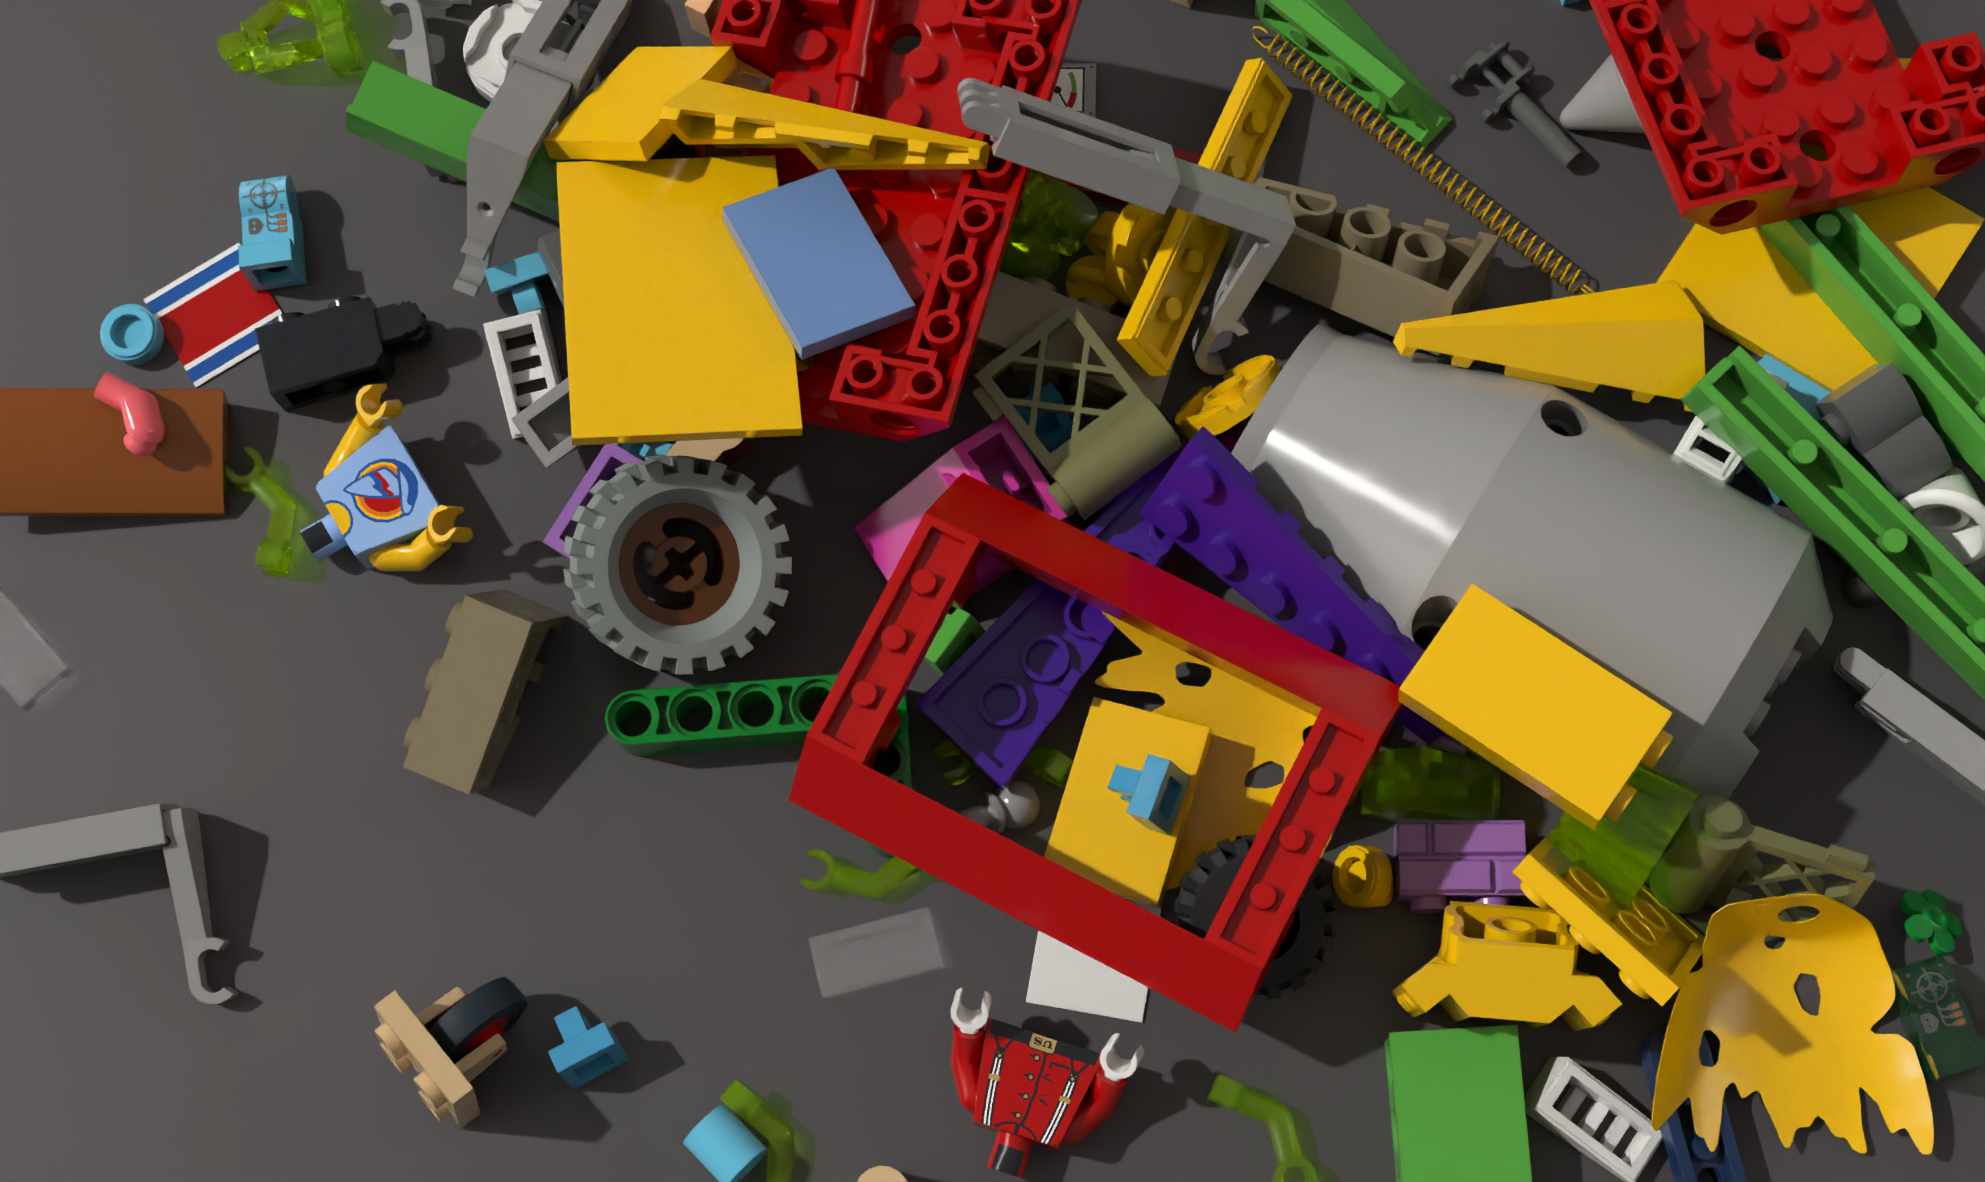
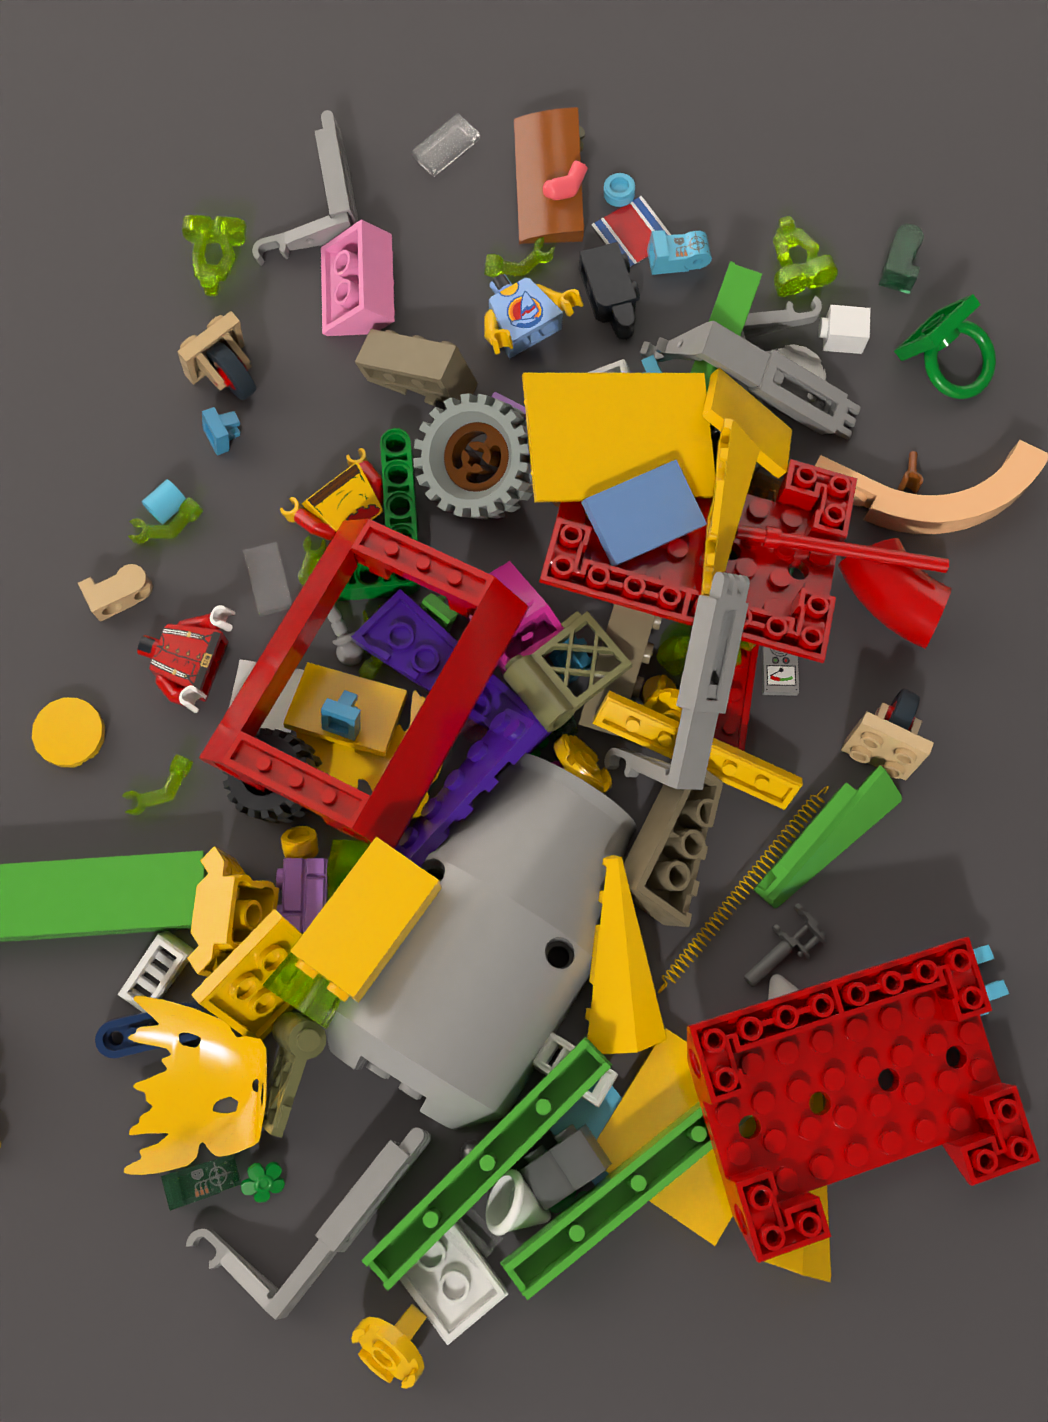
camera: 80 degrees right, 0 degrees up
none -> clear neon green piece [182,215,247,296]
none -> torso [280,448,384,541]
none -> bright pink slope [321,219,395,336]

